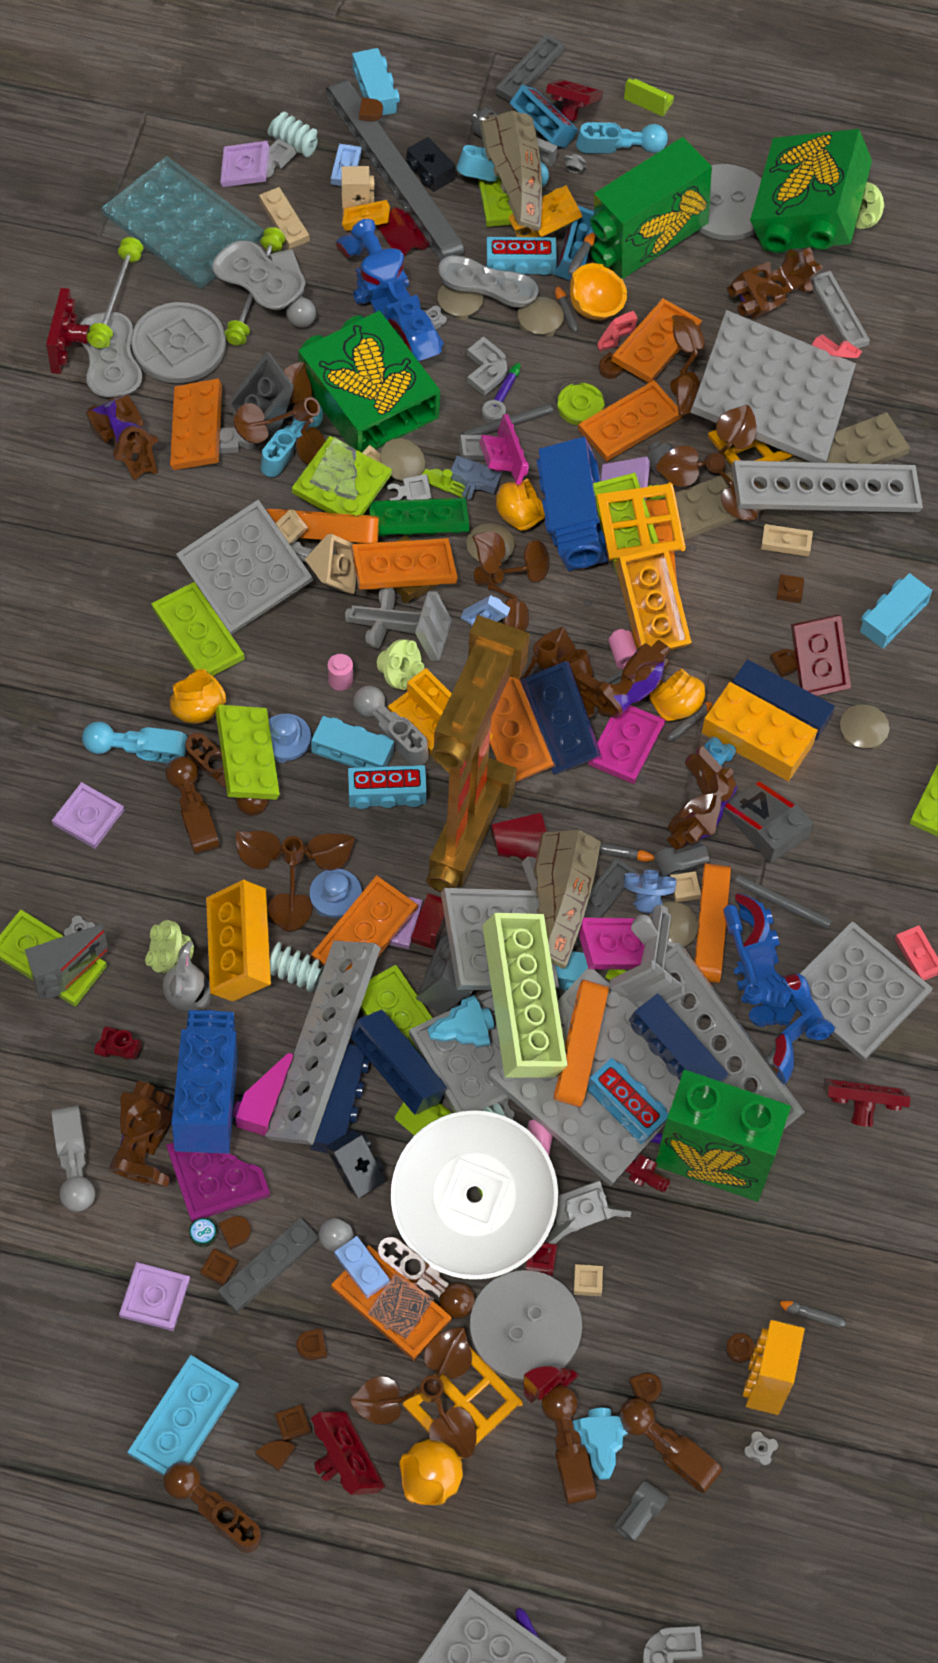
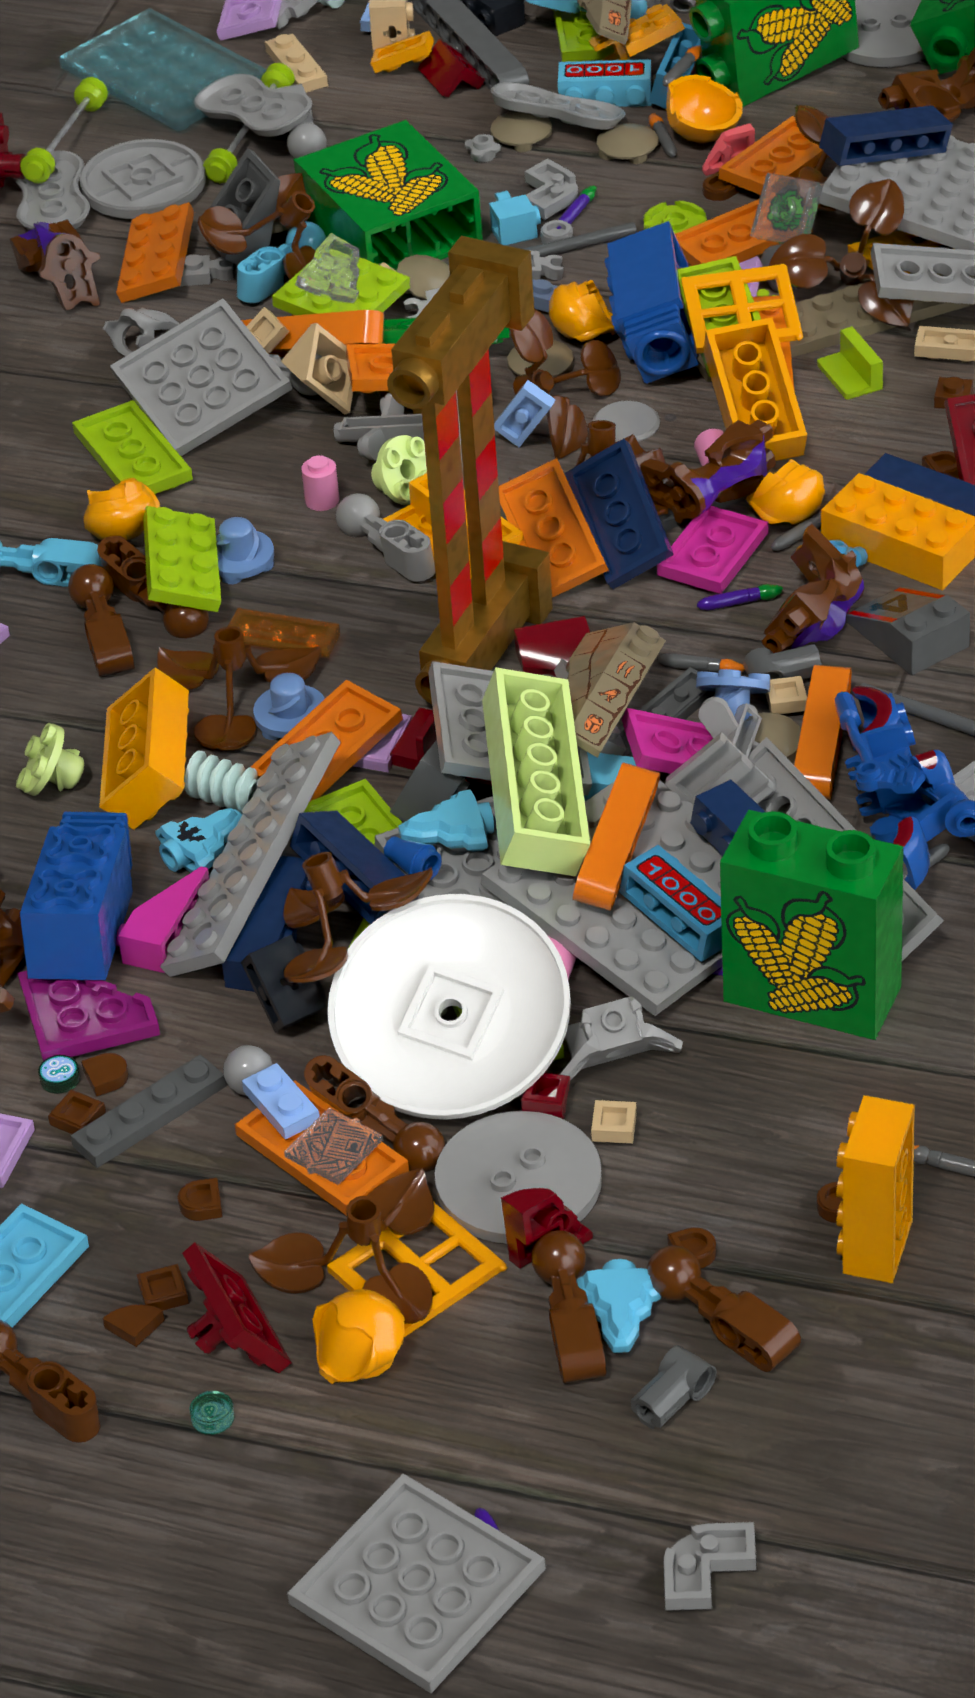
camera: 10 degrees right, 20 degrees down
light grey piece [163,941,212,1012] -> none
medium azure brick [311,716,394,768] -> none
blue piece [336,218,444,361] -> none
medium azure brick [348,765,427,809] -> none
dark pink bracket [479,414,529,485] -> none
dark red plate [625,1153,670,1193] -> none
light grey plate [745,1431,778,1465] -> none
none -> light grey hair [103,307,179,356]
none -> medium azure rock [155,808,243,873]
none -> clear green tile [189,1391,235,1435]
none -> clear orange plate [228,608,340,658]
none -> reddish brown plant [283,852,433,983]
none -> blue cone [384,836,442,880]
none -> medium azure brick [489,191,541,245]
none -> light grey piece [592,401,660,442]
none -> dark purple piece [697,584,783,610]
none -> clear tile [750,173,824,244]
none -> lime panel [817,326,883,400]
none -> dark blue brick [819,105,953,166]

